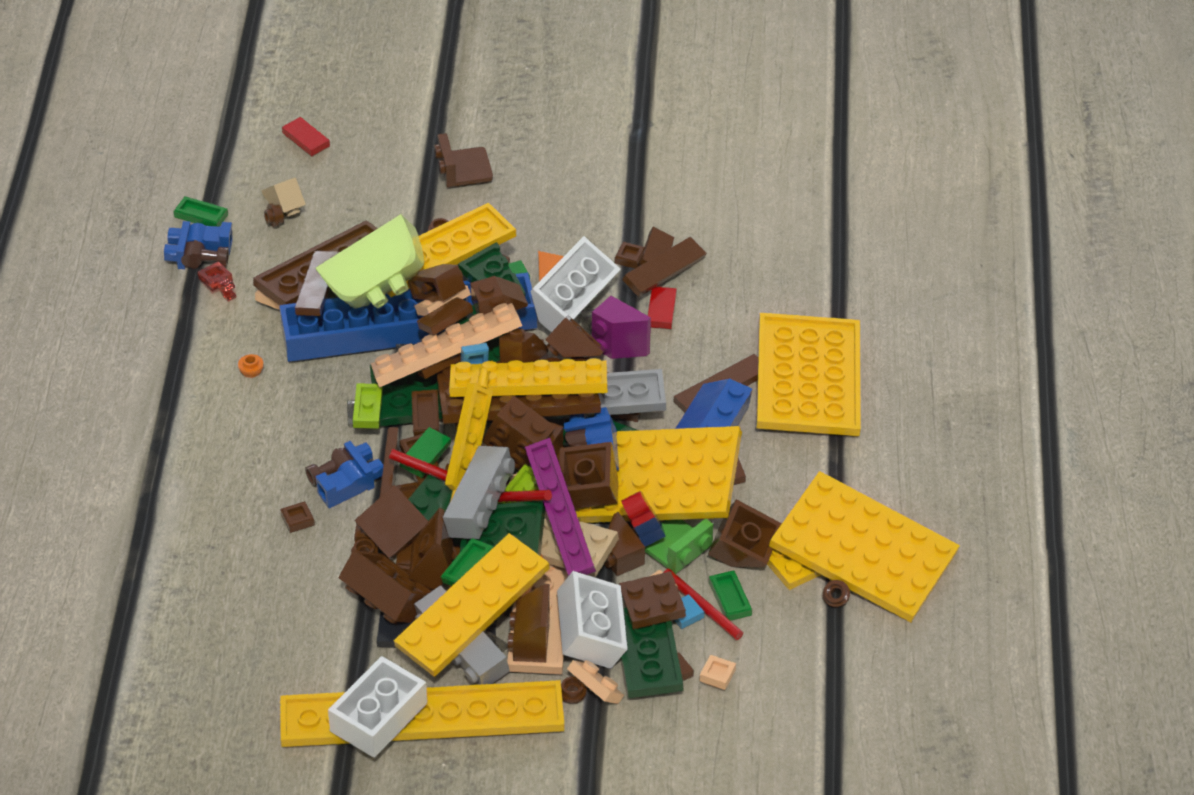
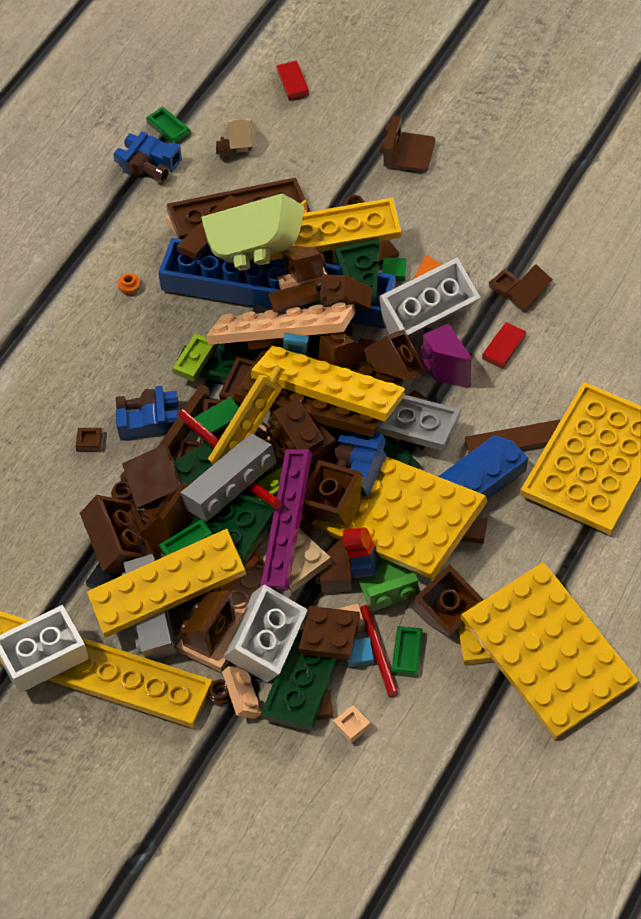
camera: 30 degrees right, 10 degrees up
clear red plate [198,261,237,301] -> none
reddish brown tile [622,236,707,297] -> none
reddish brown plate [823,580,850,607] -> none

